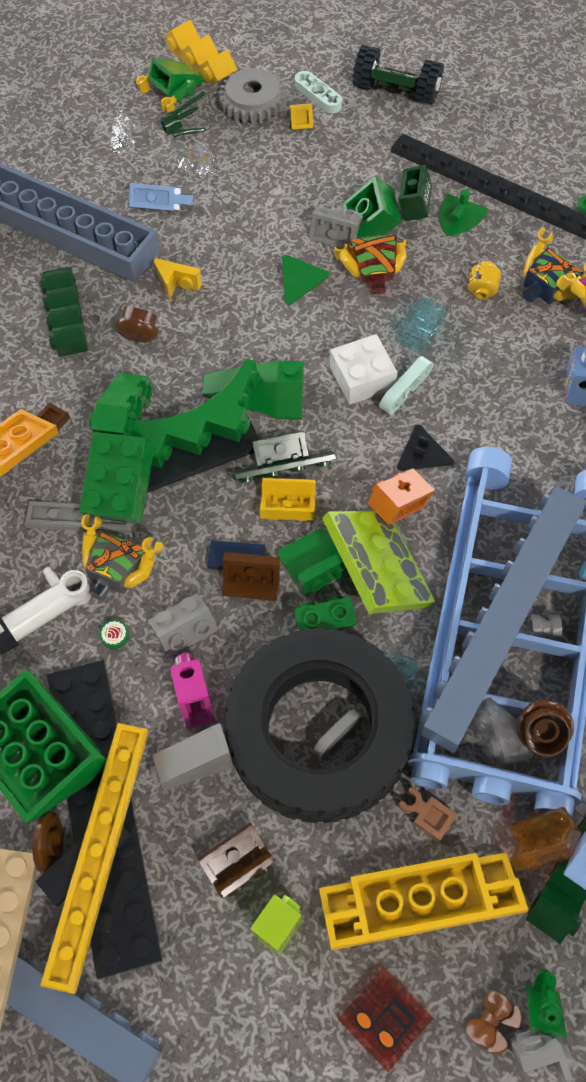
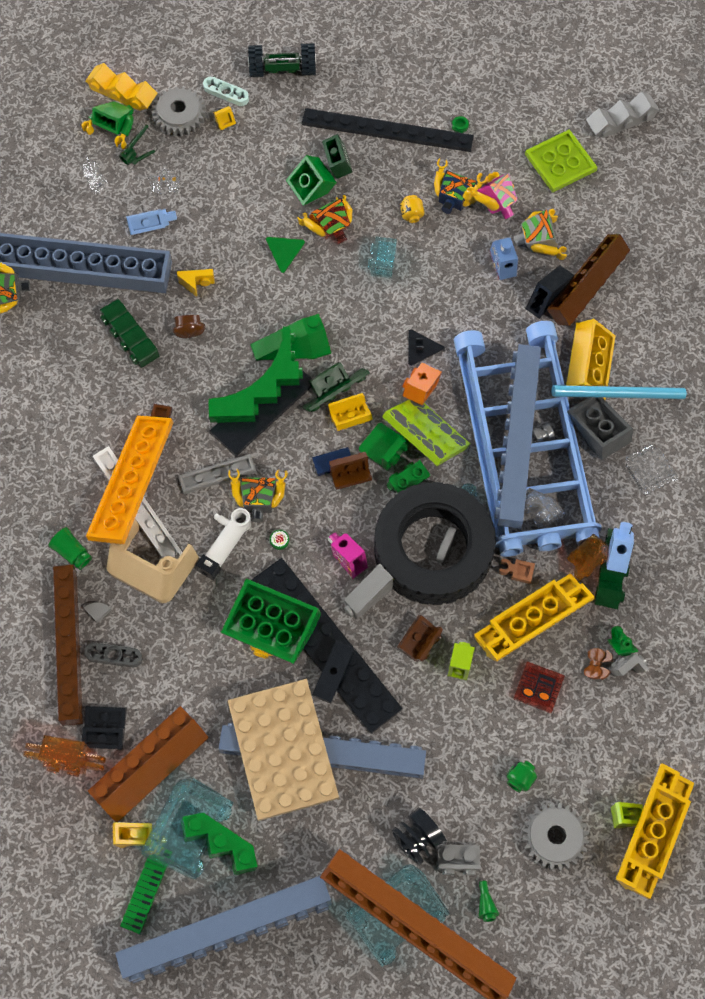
camera: 25 degrees left, 5 degrees up
reddish brown wheel [32,812,64,873] -> none
yellow tile [40,723,149,994] -> none
green brick [79,432,155,524] -> none
green brick [89,373,154,436] -> none
light grey bracket [148,594,218,657] -> none
light grey bracket [309,204,363,250] -> none
white brick [330,334,397,405] -> none
light aqua beam [379,356,433,415] -> none
green shield [439,189,489,237] -> none
reddish brown piece [517,700,574,757] -> none

